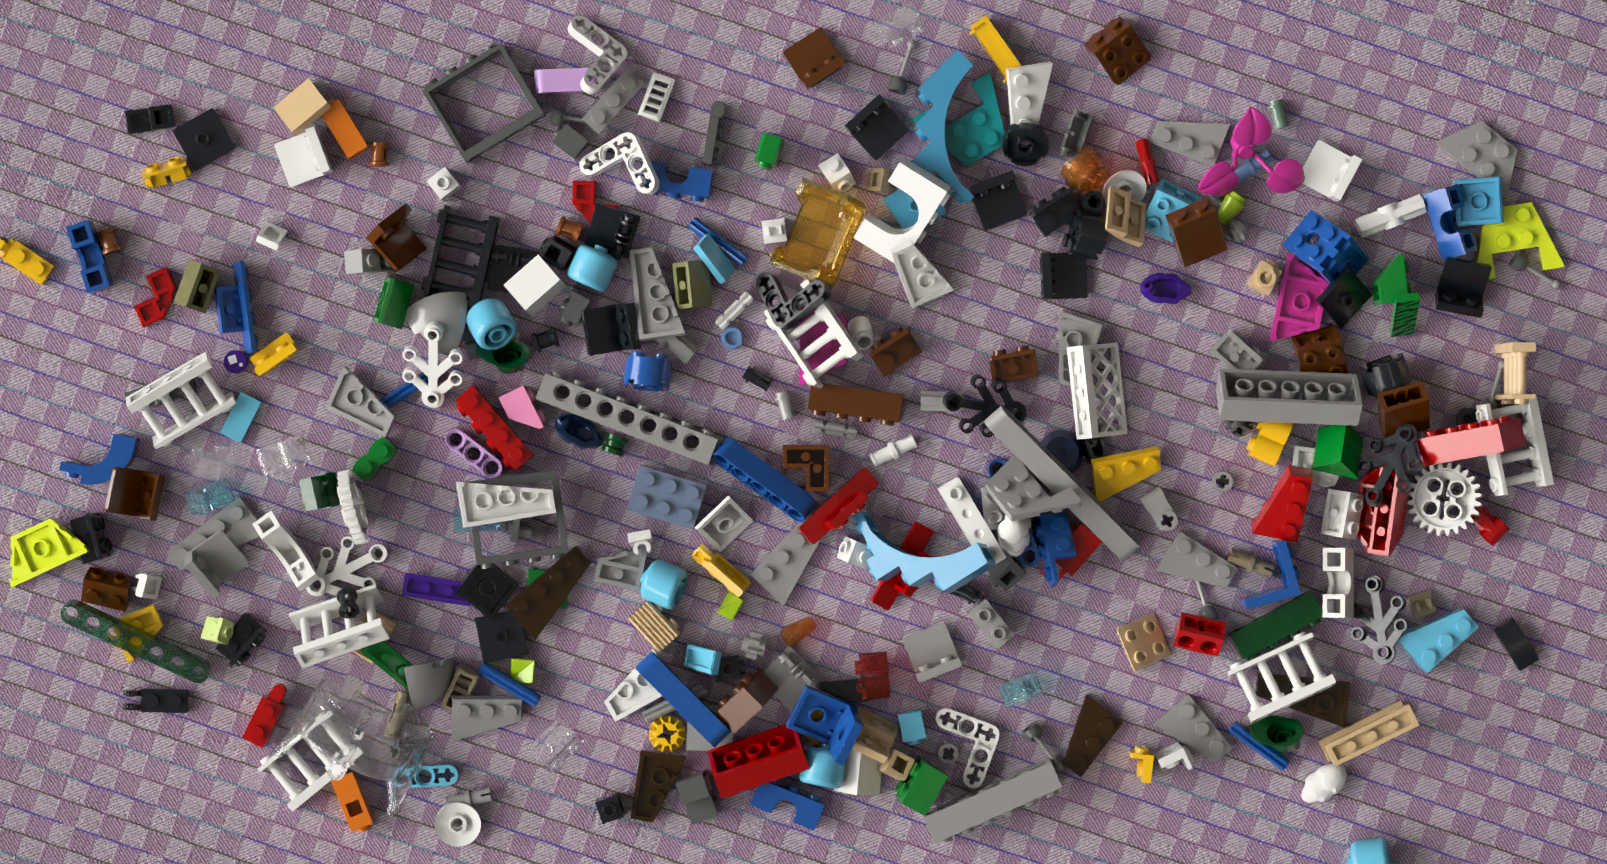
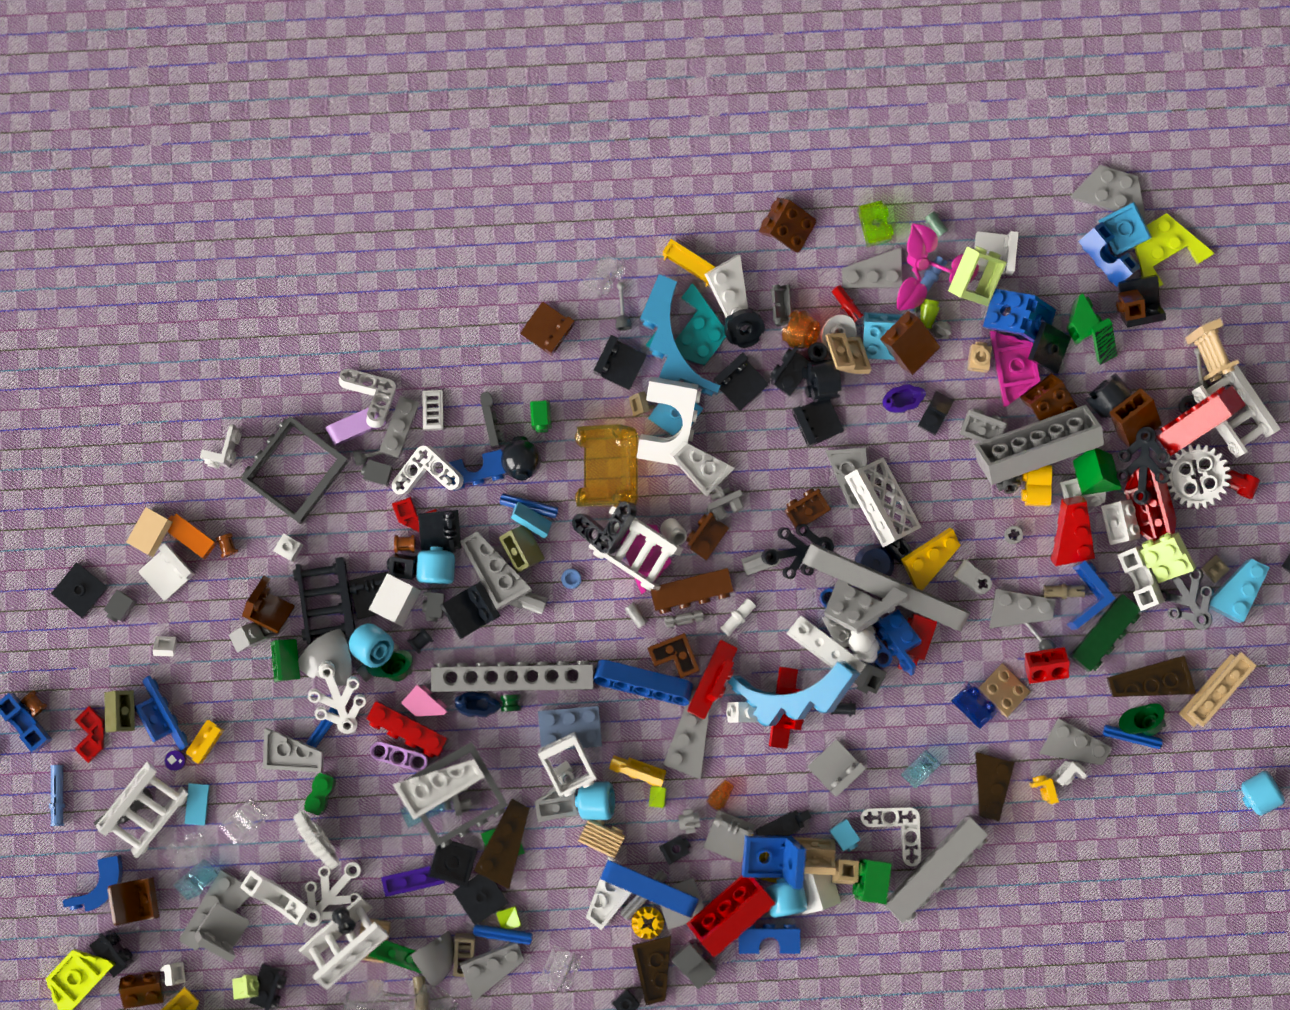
camera: 25 degrees left, 5 degrees down
black slope [125,104,175,135] -> none
yellow hinge [142,156,192,189] -> none
dark green piece [299,472,340,512] -> none
blue brick [623,352,672,391] -> none
medium azure tile [684,644,722,675] -> none
white slope [695,495,753,552] -> none
white axle [715,291,754,330] -> none
reddish brown brick [715,669,779,733] -> none
black pin [742,366,773,391] -> none
white tile [761,218,787,244] -> none
white bracket [818,153,856,195] -> none
clear red brick [855,651,890,700] -> none
light grey bush [938,743,959,764] -> none
light grey brick [967,598,1015,649] -> none
hinge [1022,722,1064,771] -> none
white fence [1227,631,1336,724] -> none
white arm [1301,764,1347,803] -> none
white piece [1354,194,1427,238] -> none
hinge [1509,251,1561,289] -> none
none -> medium blue pin [49,765,65,826]
none -> dark grey brick [103,590,137,622]
none -> white bracket [200,424,241,469]
none -> black brick [501,436,541,481]
none -> white window [538,732,596,797]
none -> light grey hips [706,485,744,521]
none -> clear neon green brick [857,200,894,248]
none -> black slope [918,391,954,436]
none -> yellowish green window [948,246,1007,306]
none -> clear blue bracket [951,683,998,729]
none -> reddish brown brick [1116,289,1146,321]
none -> yellowish green plate [1139,532,1196,583]

